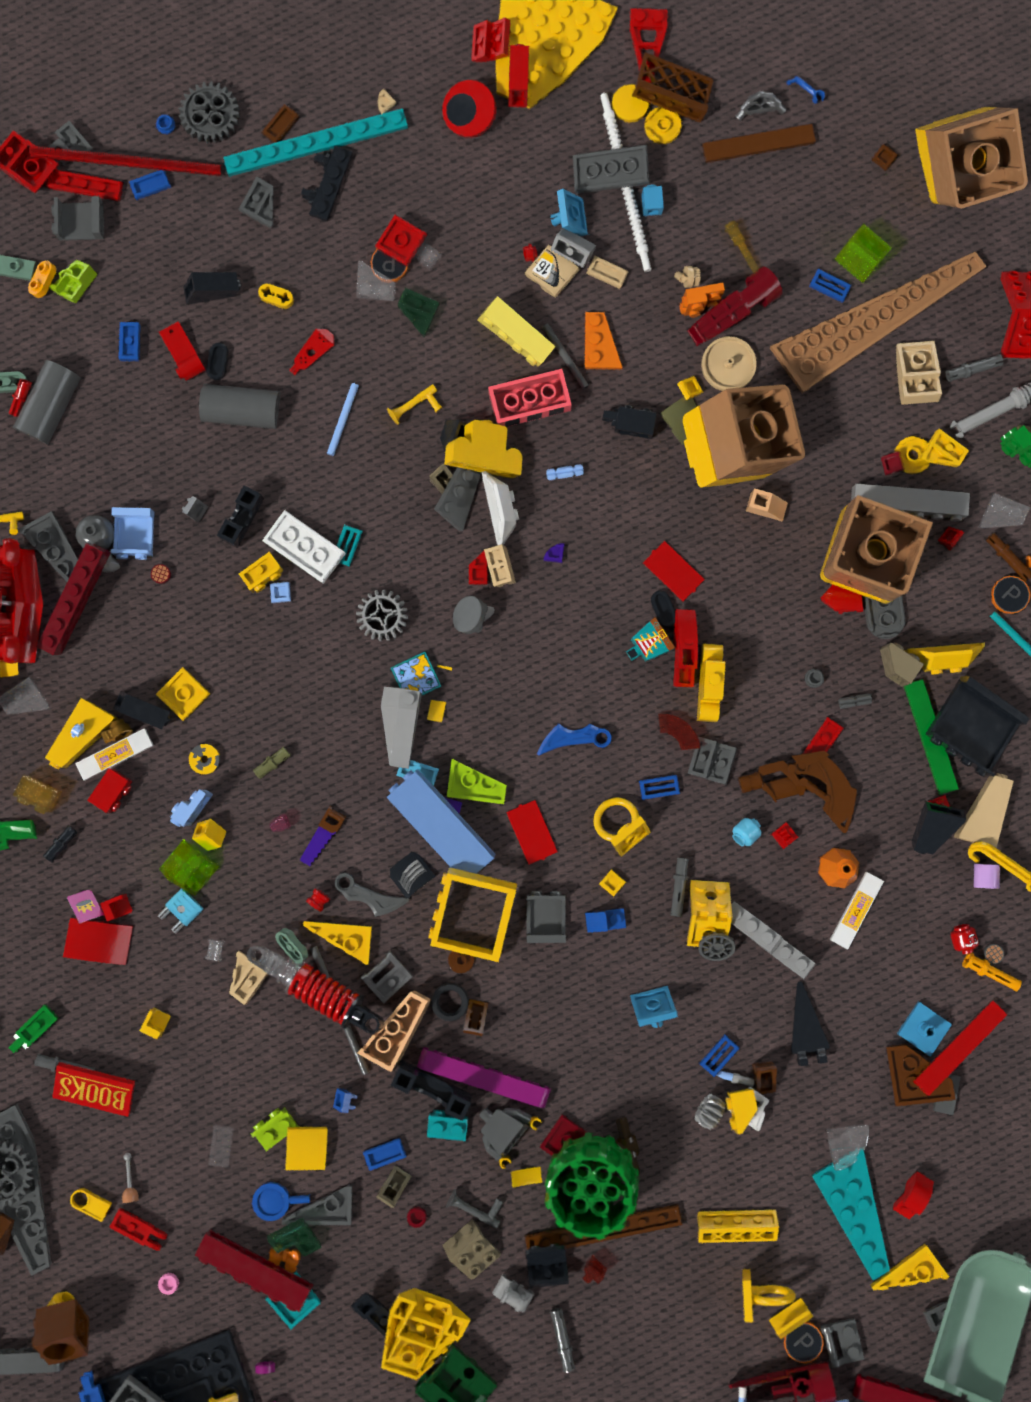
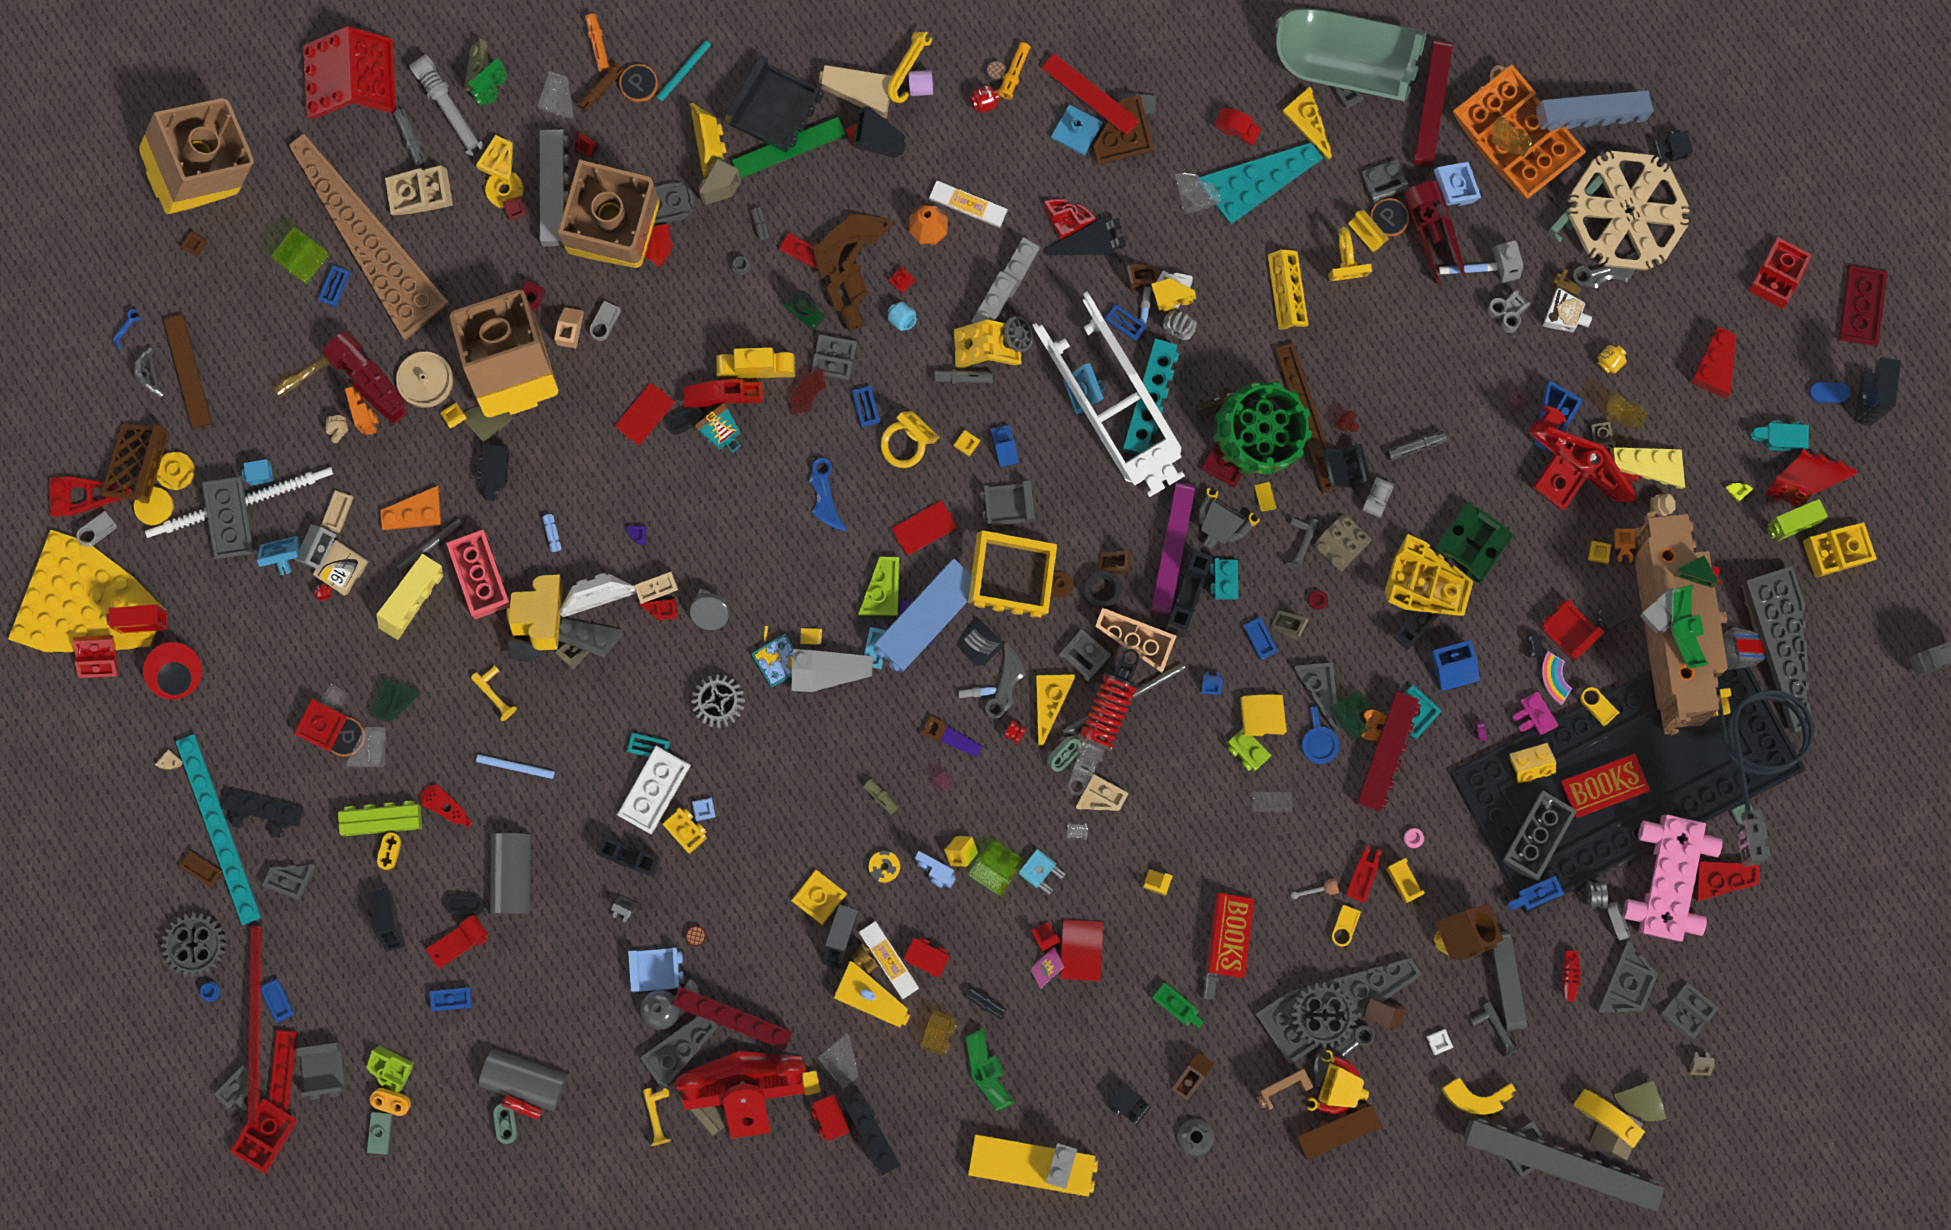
camera: 90 degrees left, 5 degrees down
none -> light grey piece [77,511,117,547]
none -> lime brick [338,801,422,836]
none -> dark red brick [522,281,546,313]
none -> light grey piece [590,301,621,341]
none -> piece [784,290,826,331]
none -> light grey piece [958,687,997,698]
none -> white piece [1032,291,1185,497]
none -> red brick [1044,199,1096,239]
none -> teal brick [1123,339,1180,456]
none -> yellow panel [1386,858,1425,904]
none -> blue slope [1430,640,1480,692]

